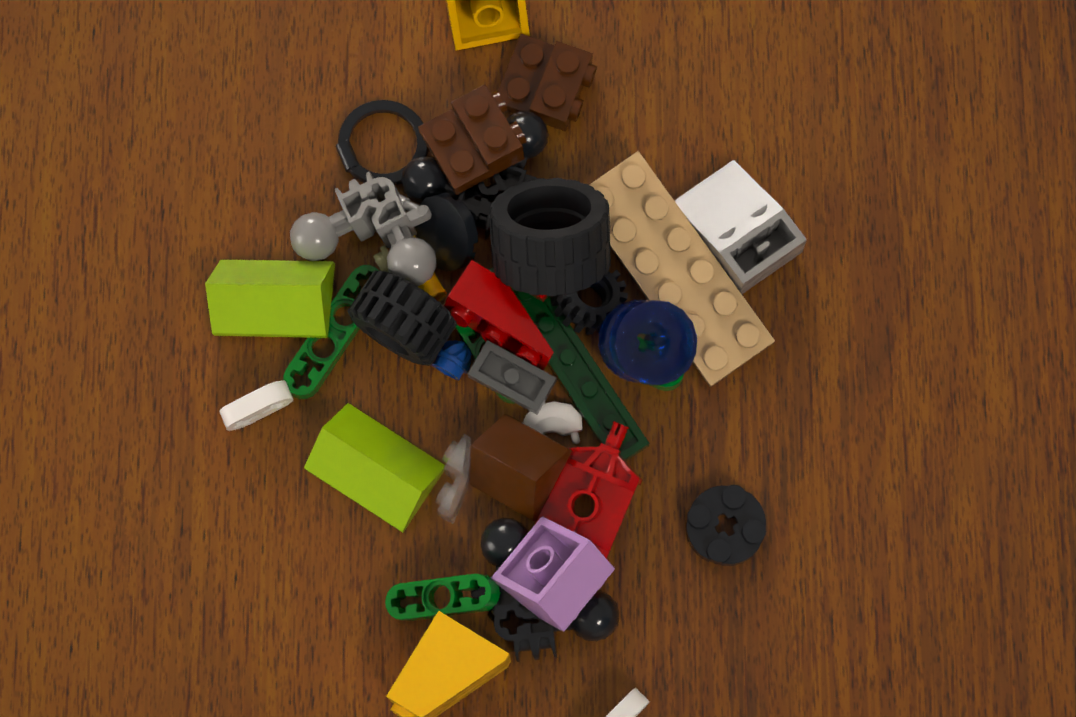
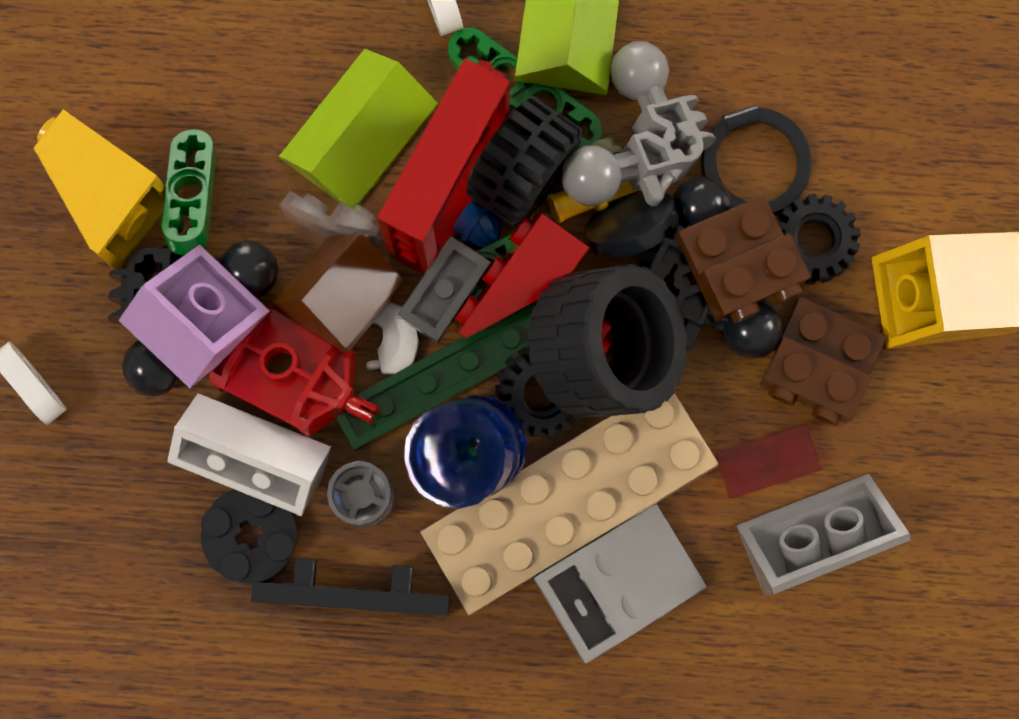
camera: 90 degrees right, 5 degrees up
none -> white brick [167,393,331,516]
none -> black hinge [251,558,450,616]
none -> flat silver wheel [327,461,395,528]
none -> red window [377,58,510,275]
none -> clear red plate [714,424,822,500]
none -> light grey slope [737,473,911,595]
none -> black tyre [777,194,861,285]

